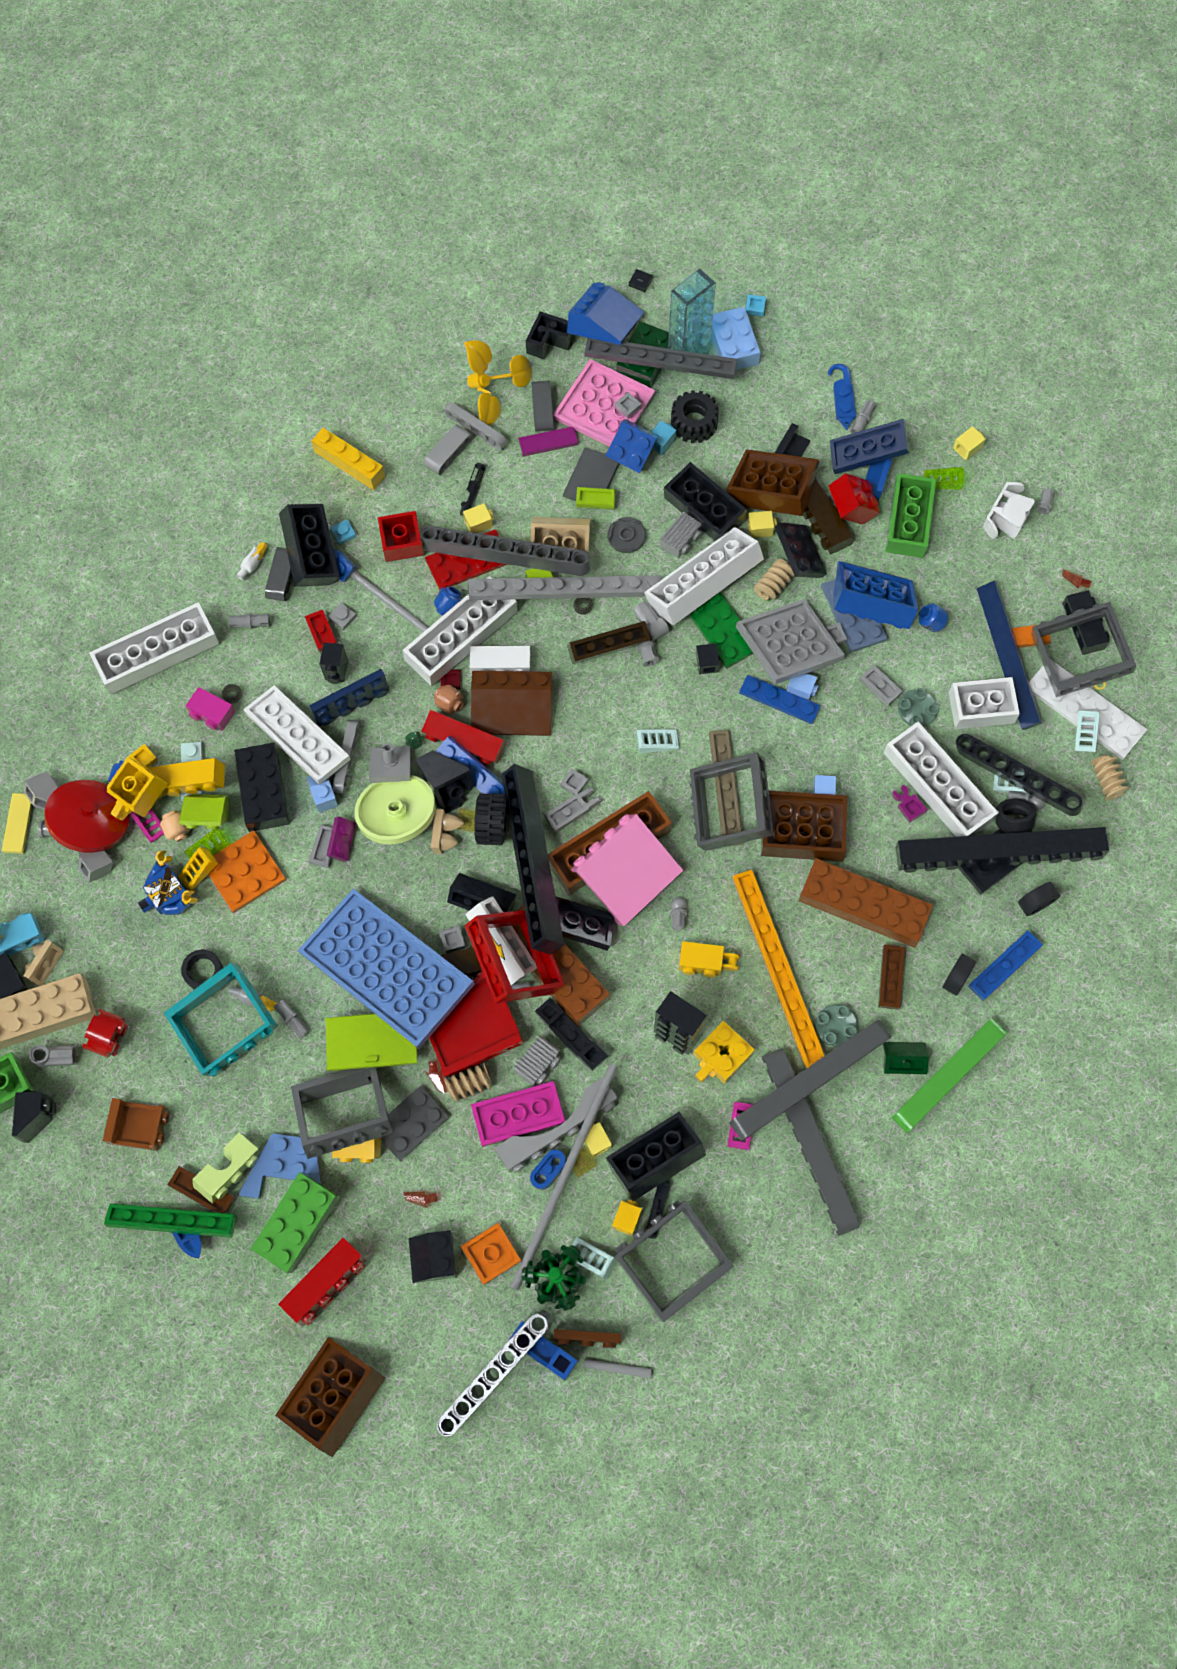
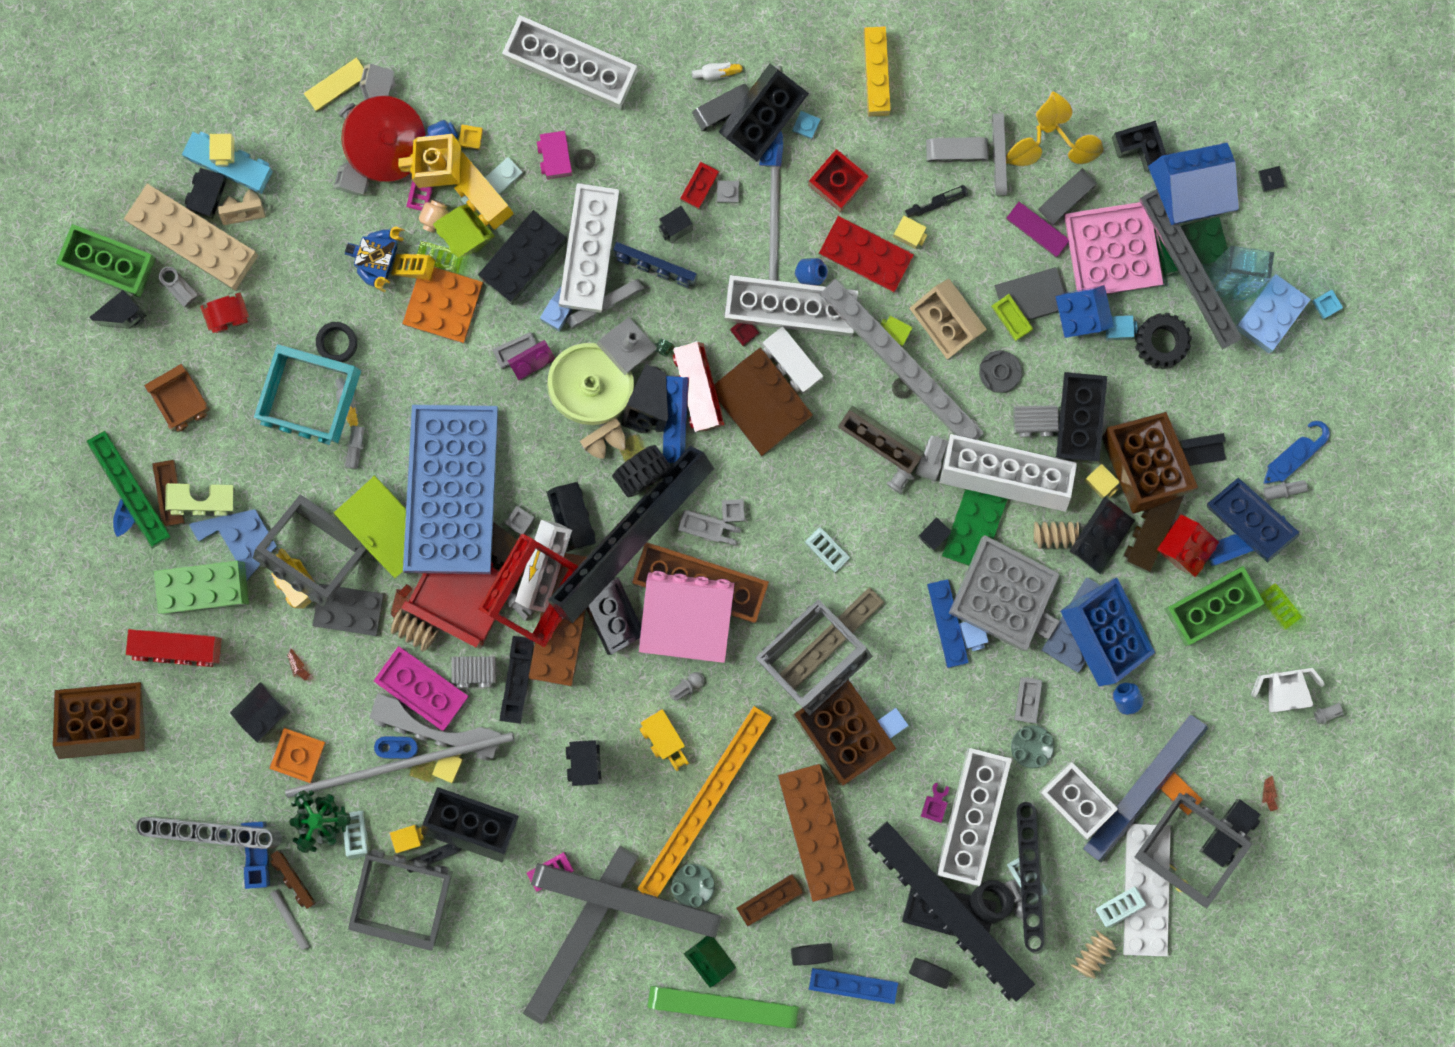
camera: 50 degrees right, 15 degrees up
light grey pin [228,613,269,629] -> none
dark grey beam [420,526,590,576] -> none
nougat head [434,685,464,714] -> none
light grey plate [615,392,641,419] -> none
yellow hinge [693,1021,755,1084] -> none
light yellow brick [953,426,986,460] -> none

